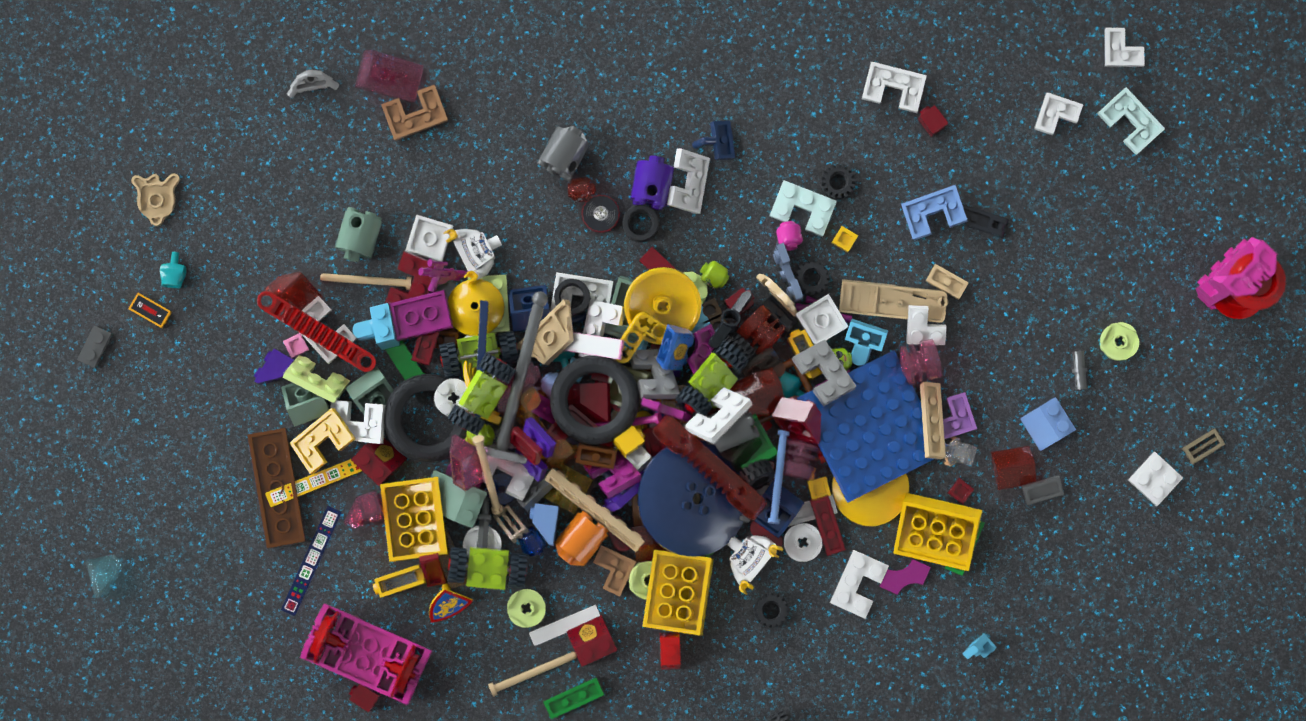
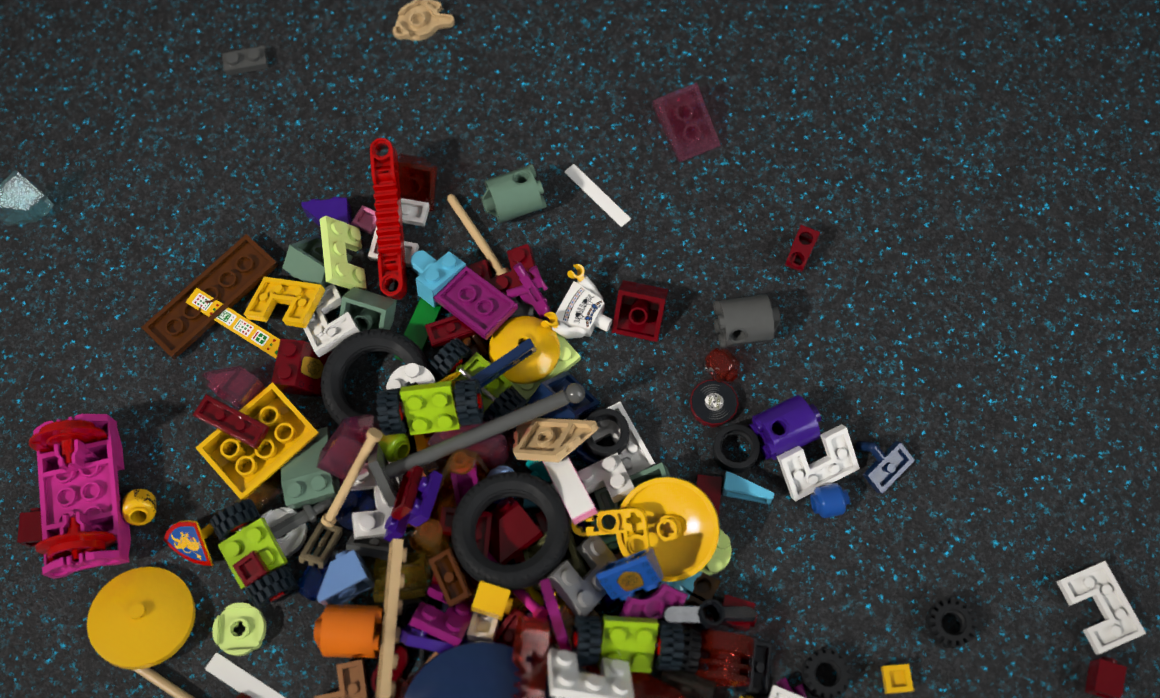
camera: 60 degrees right, 15 degrees down
tile [128,293,172,328] -> none
teal piece [160,252,186,288] -> none
clear blue sticker [281,506,341,616] -> none
light grey piece [287,69,339,98] -> none
window [373,564,426,598] -> none
medium nougat plate [381,85,448,141] -> none
white plate [405,215,453,262] -> none
dark red tile [419,553,446,587] -> none
lime head [700,261,729,289] -> none
tan tile [756,273,798,317] -> none
light aqua plate [770,180,837,237] -> none
sand blue plate [773,243,803,304] -> none
dark pink head [776,221,803,251] -> none
none -> yellow dish [87,567,196,670]
none -> yellow head [122,489,156,526]
none -> dark red tile [193,394,270,450]
none -> dark red tile [232,550,270,587]
none -> white sticker [565,164,631,227]
none -> dark red slope [611,280,669,342]
none -> medium azure slope [721,471,774,505]
none -> dark red leg [785,225,820,272]
none -> blue head [810,483,850,518]

